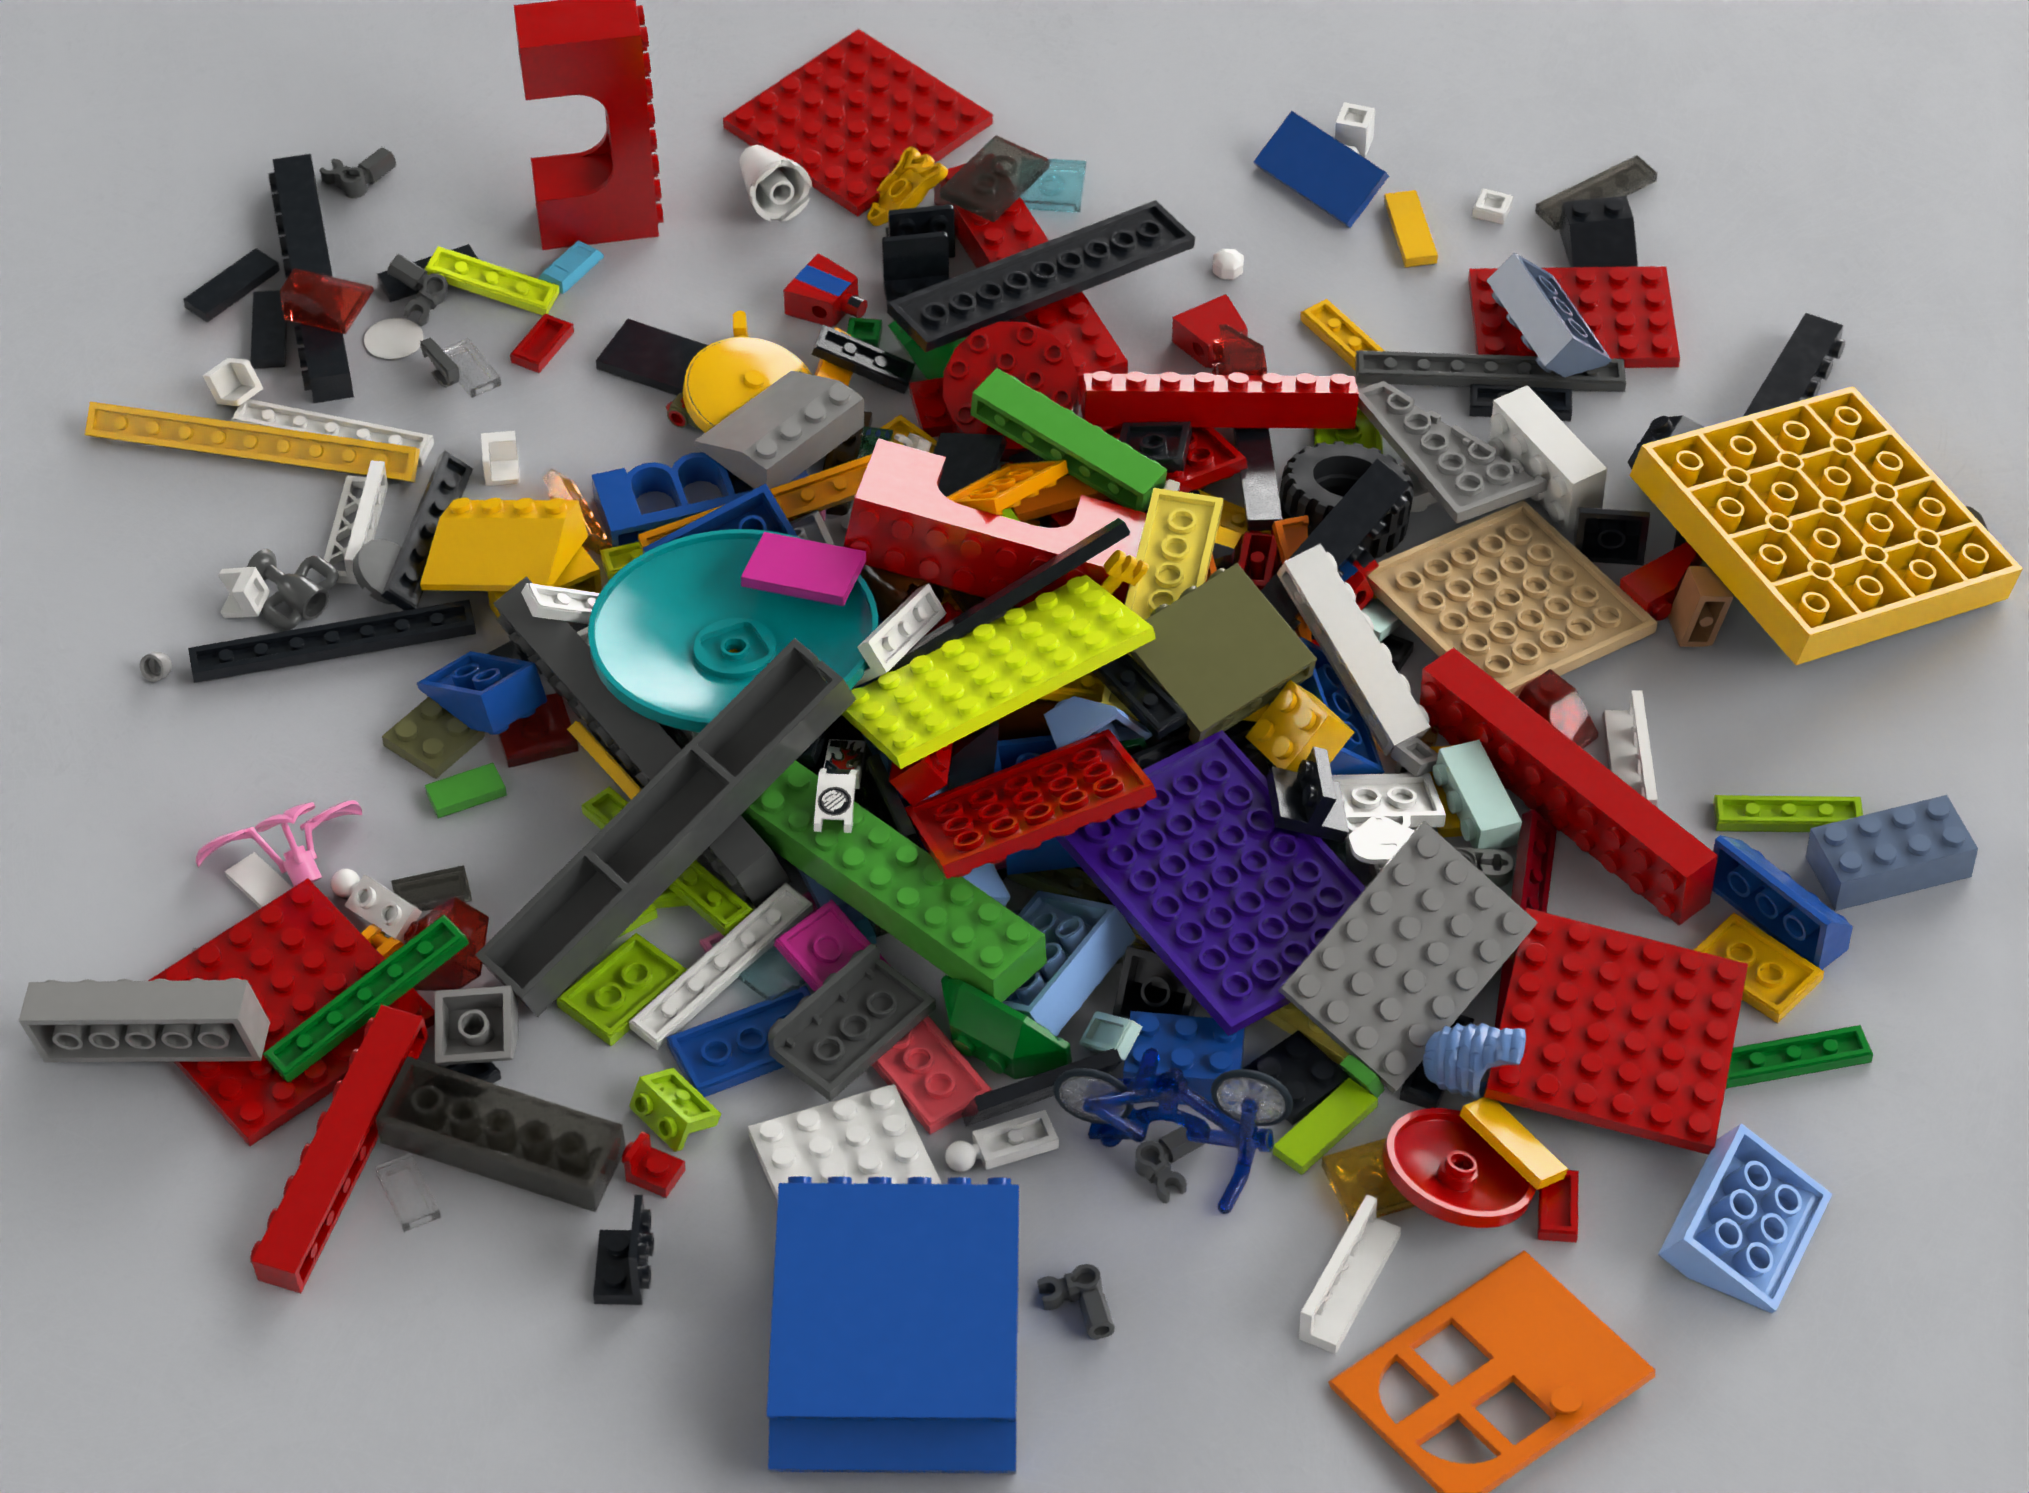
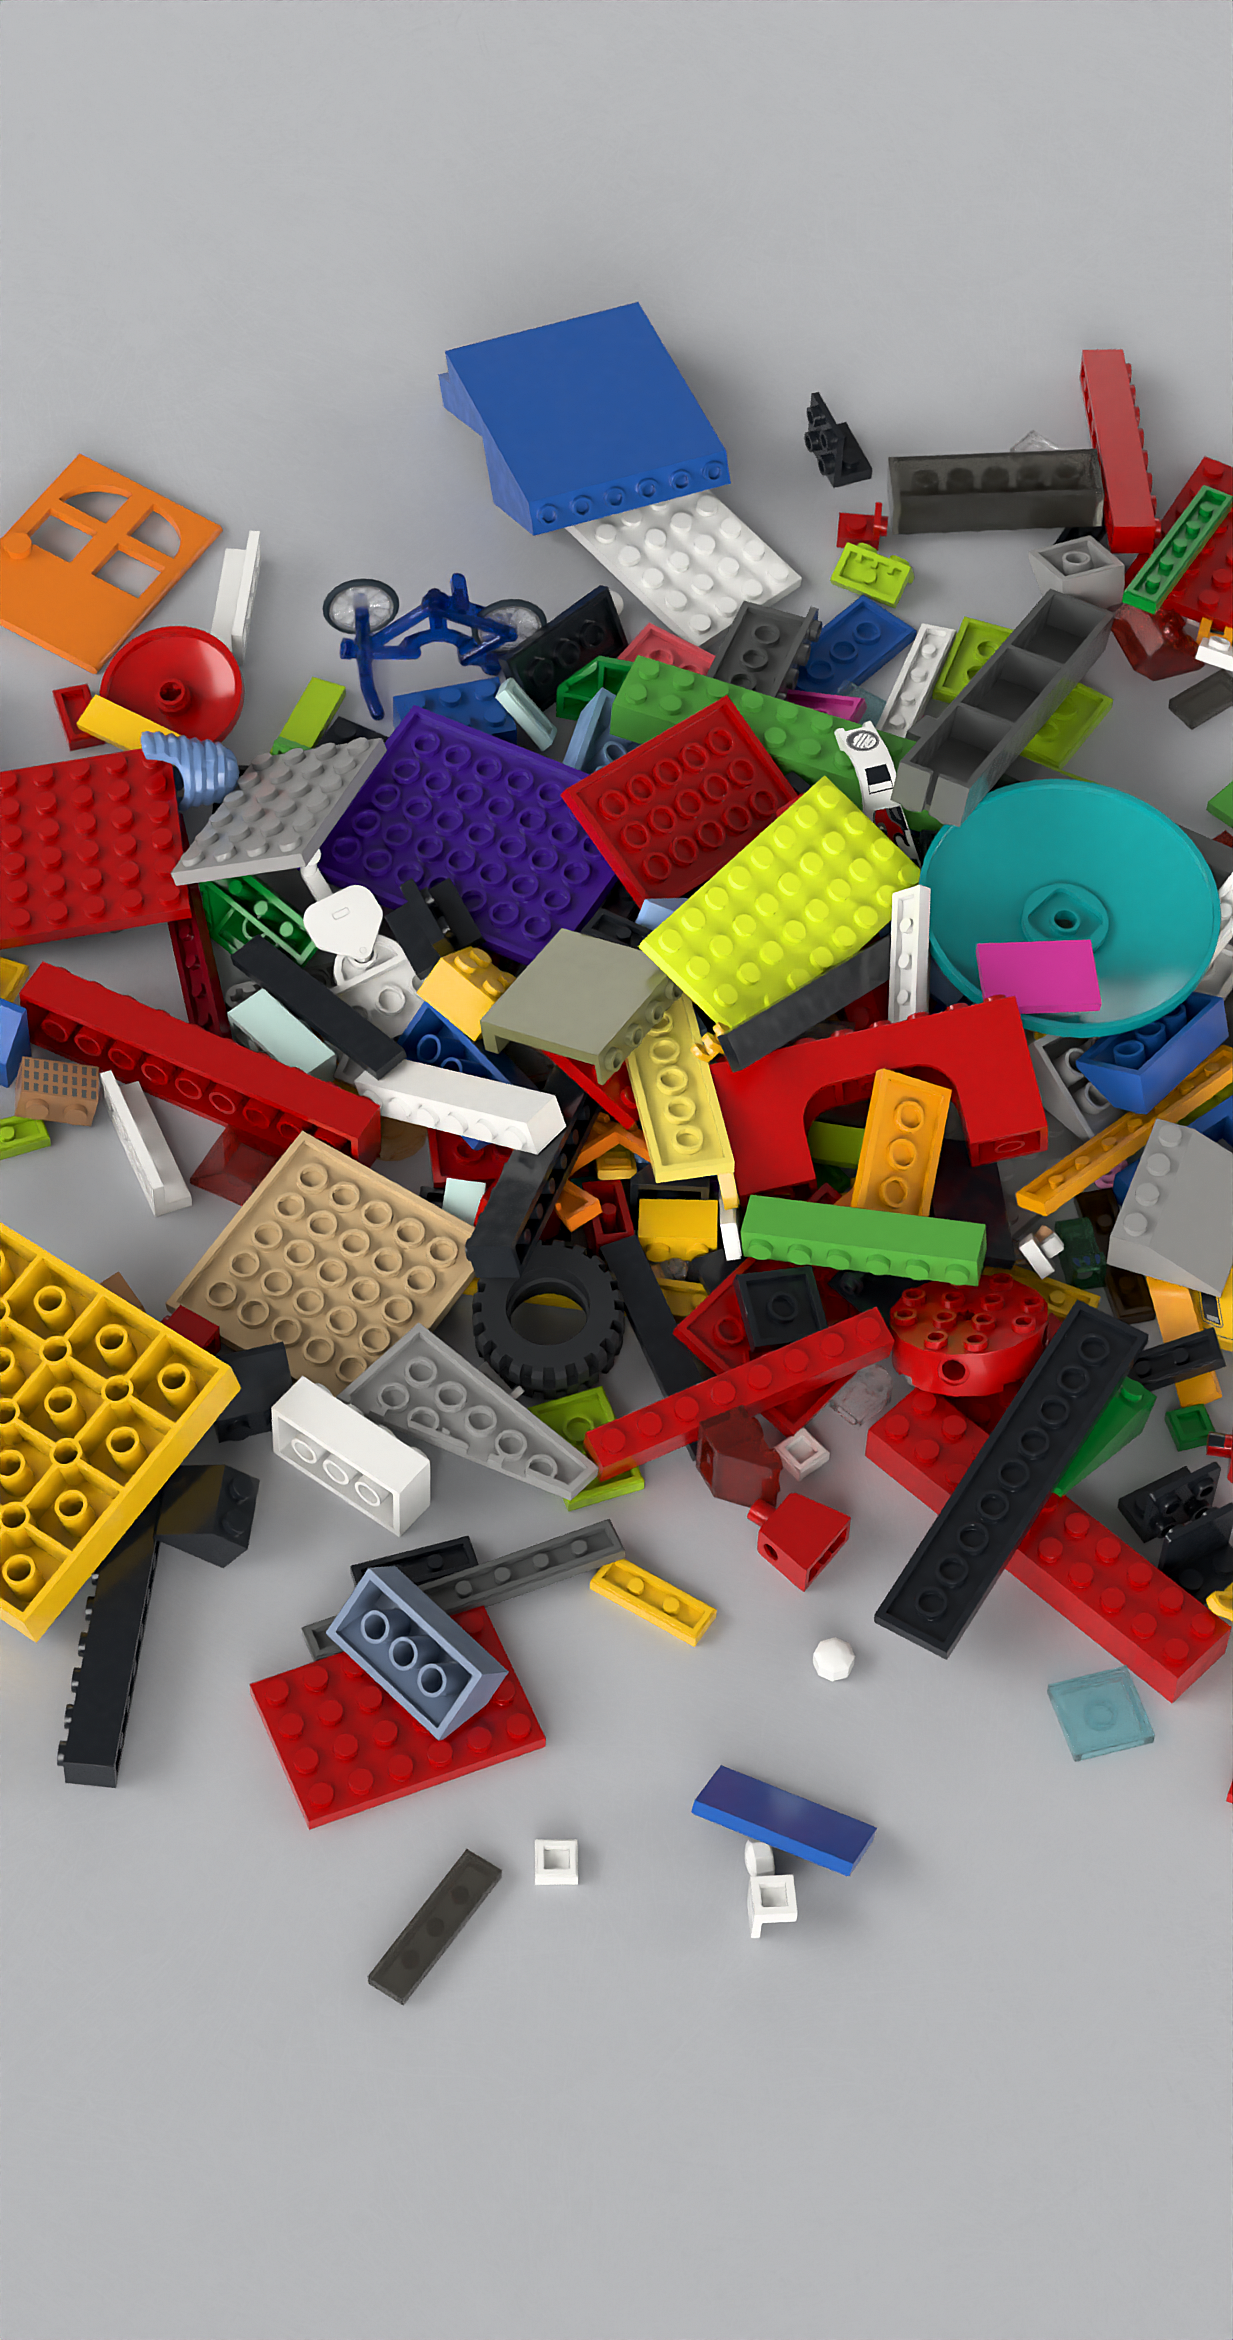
camera: 155 degrees right, 5 degrees up
clear smoke tile [940,135,1049,222] -> none
dark grey bar [1037,1264,1115,1340] -> none
dark grey bar [1135,1121,1205,1204] -> none
clear yellow plate [1322,1138,1416,1223] -> none
yellow tile [1384,190,1438,267] -> none
black slope [1559,196,1638,267] -> none
none -> medium nougat brick [14,1056,99,1127]
none -> black tile [230,934,407,1081]

